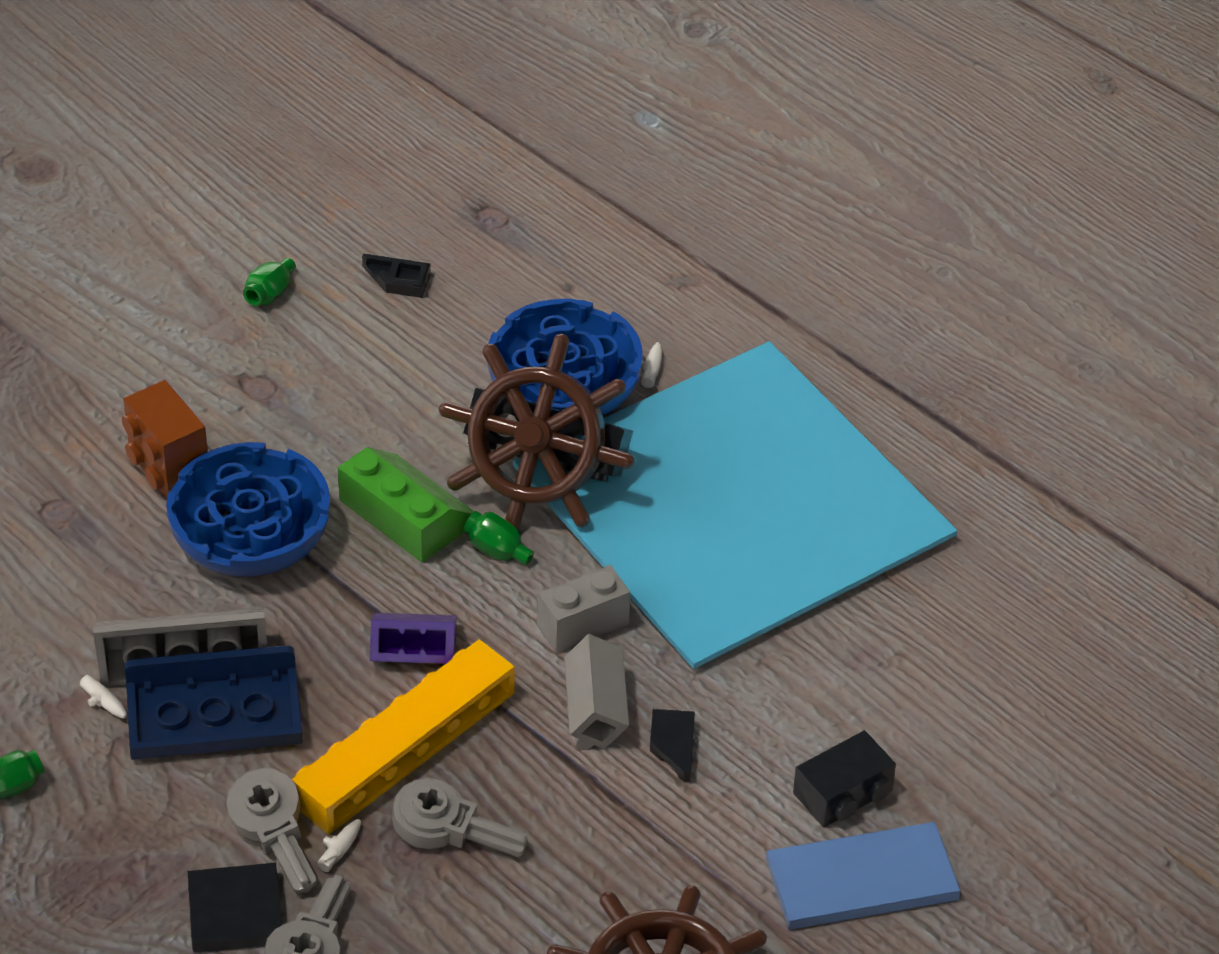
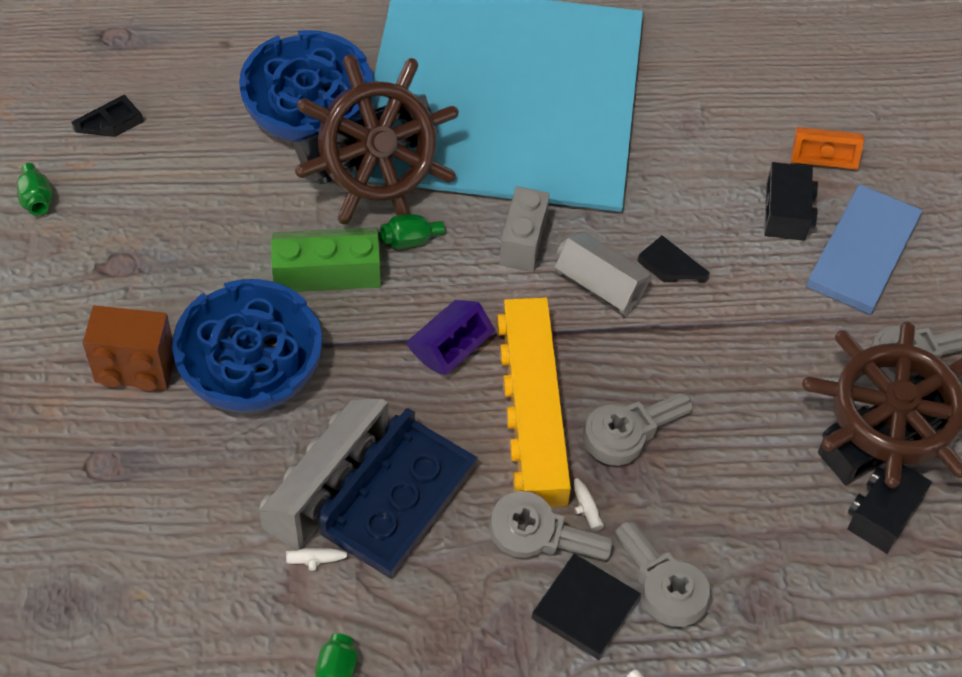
camera: 50 degrees left, 10 degrees up
none -> orange tile [790,127,864,170]

